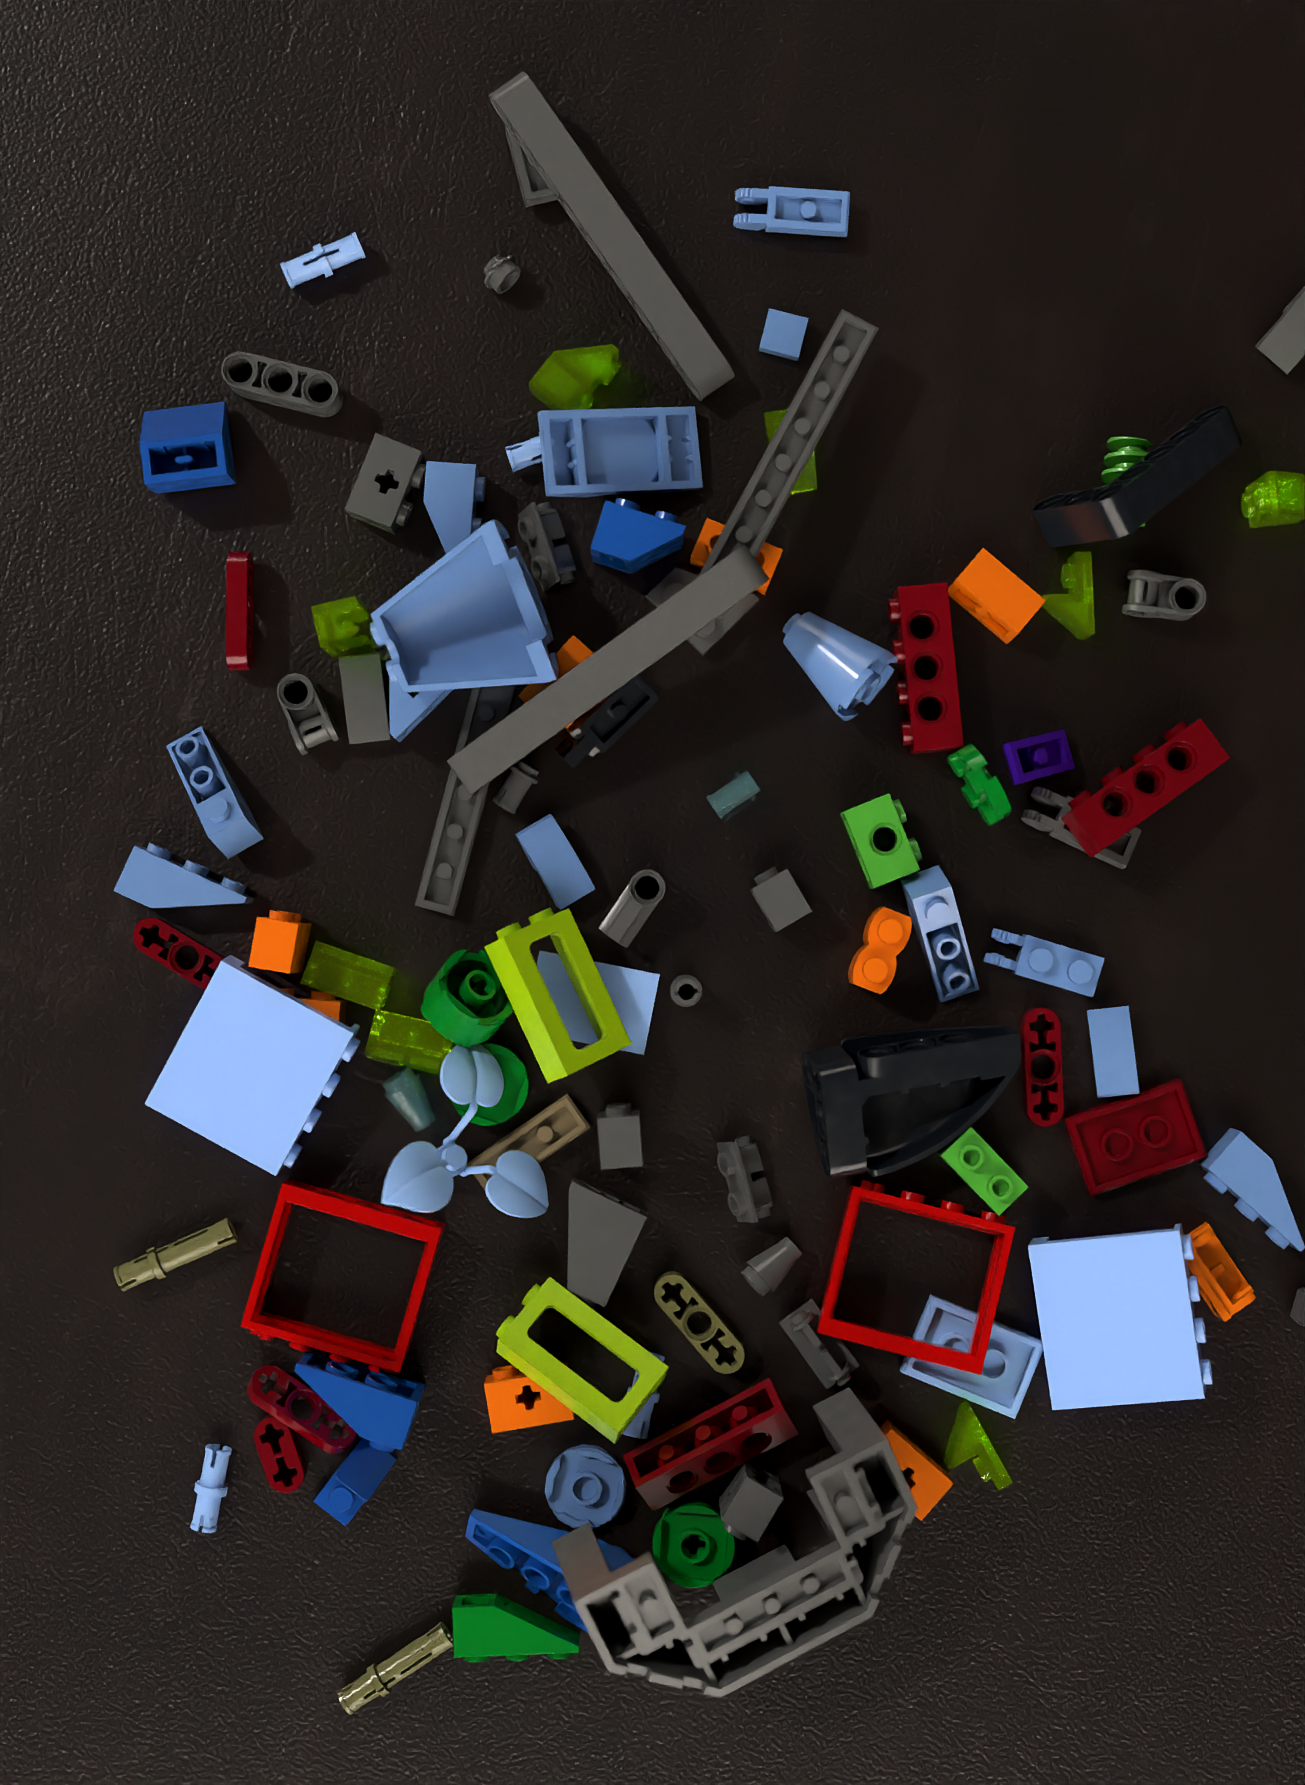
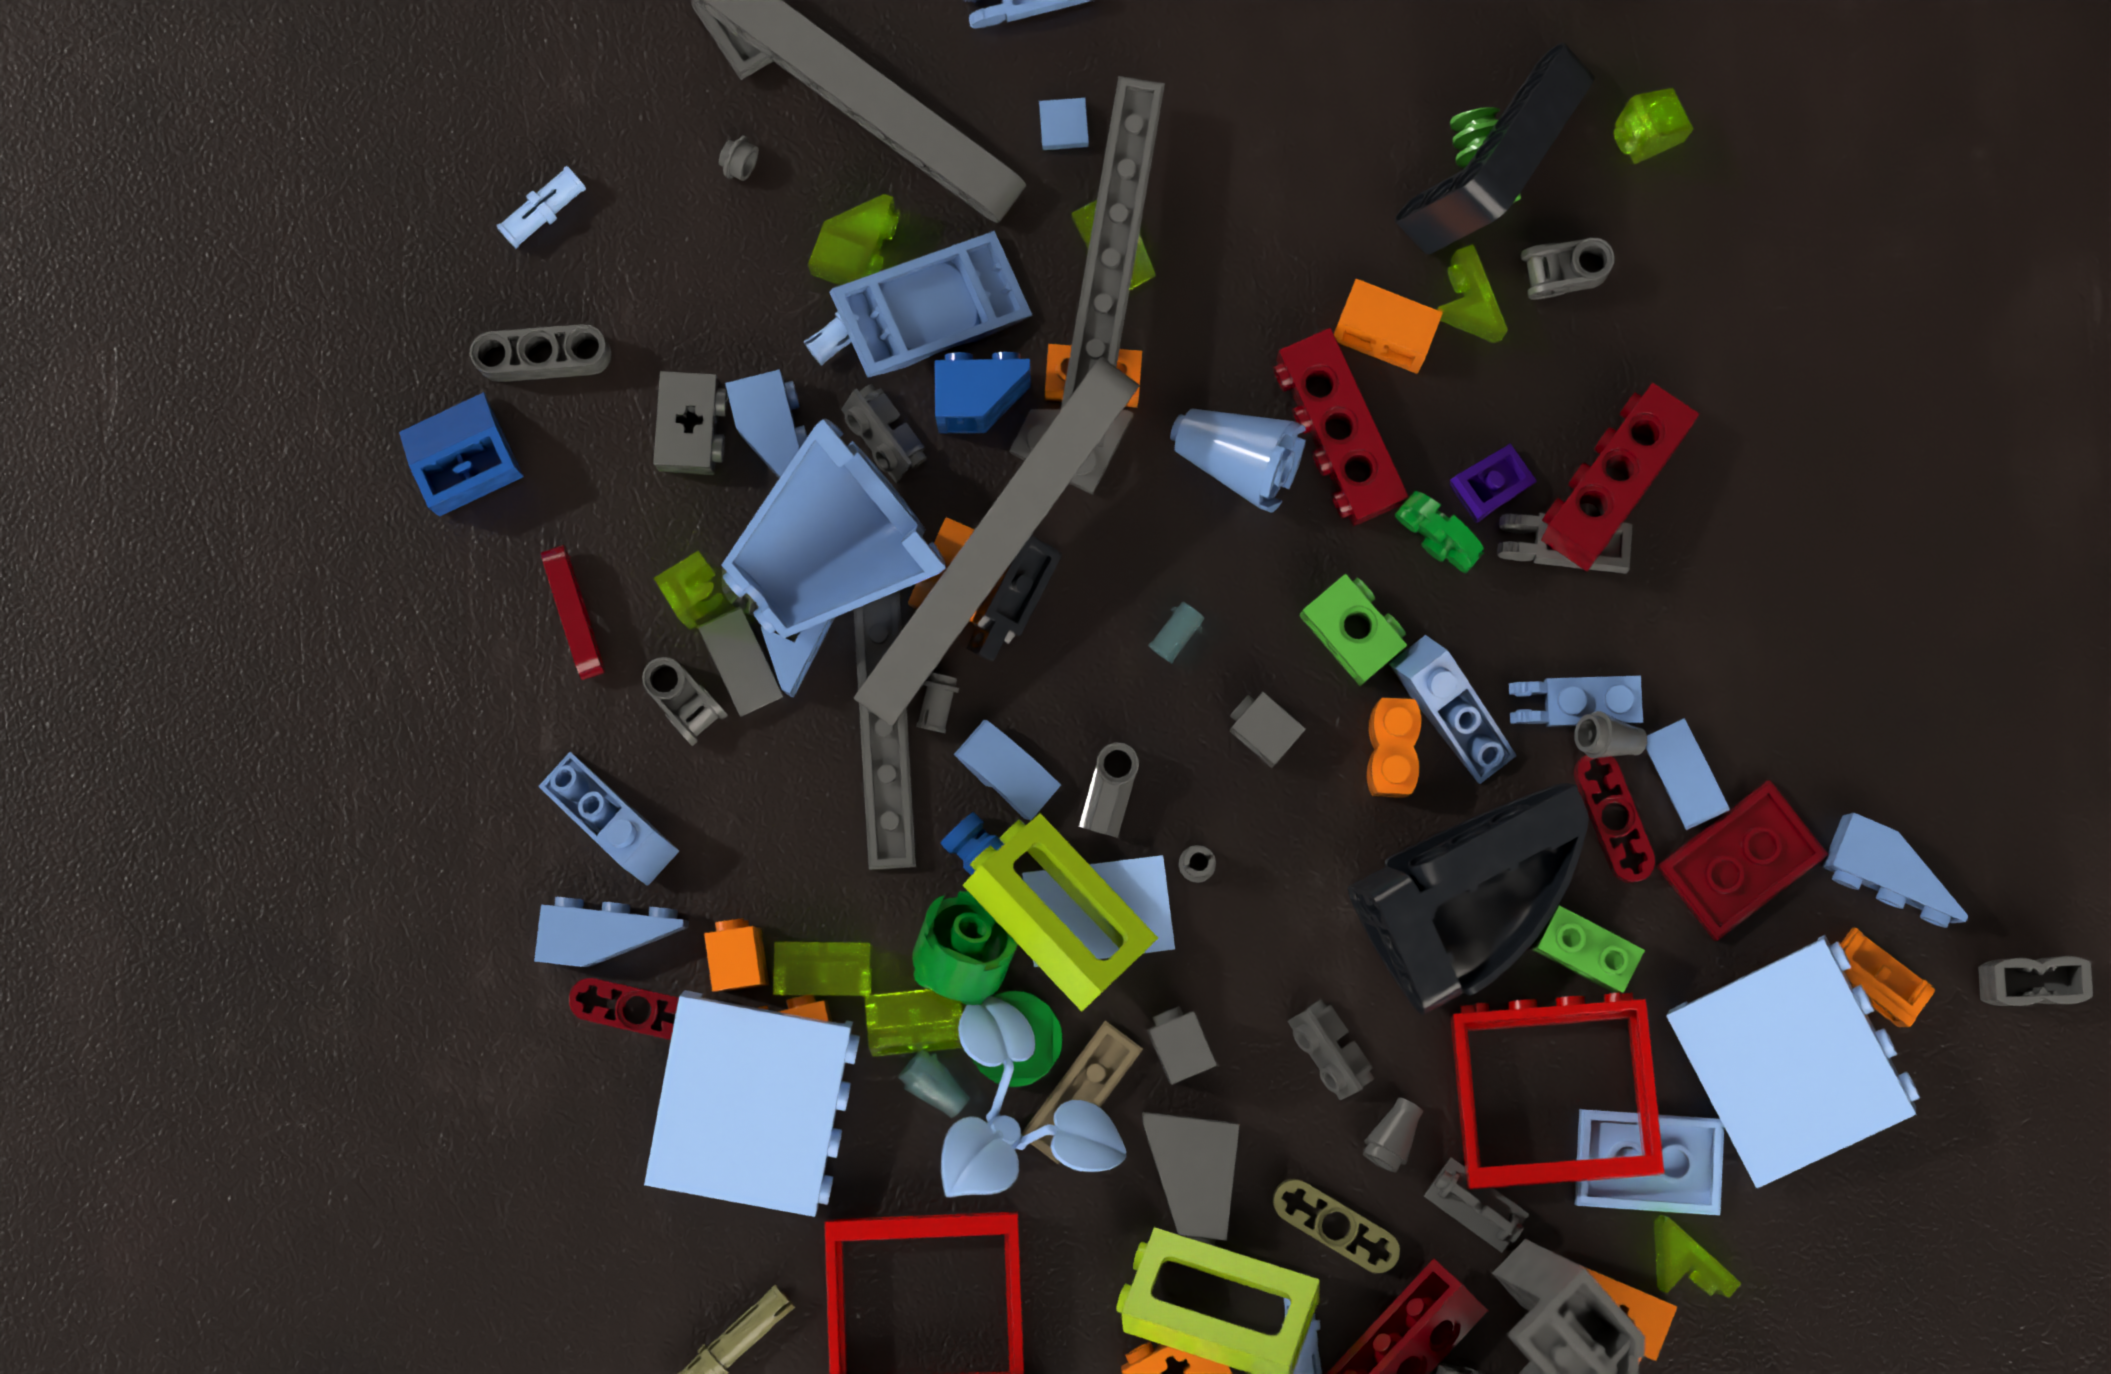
camera: 20 degrees left, 5 degrees down
none -> blue wheel [940,811,1004,875]
none -> dark grey cone [1575,711,1647,758]

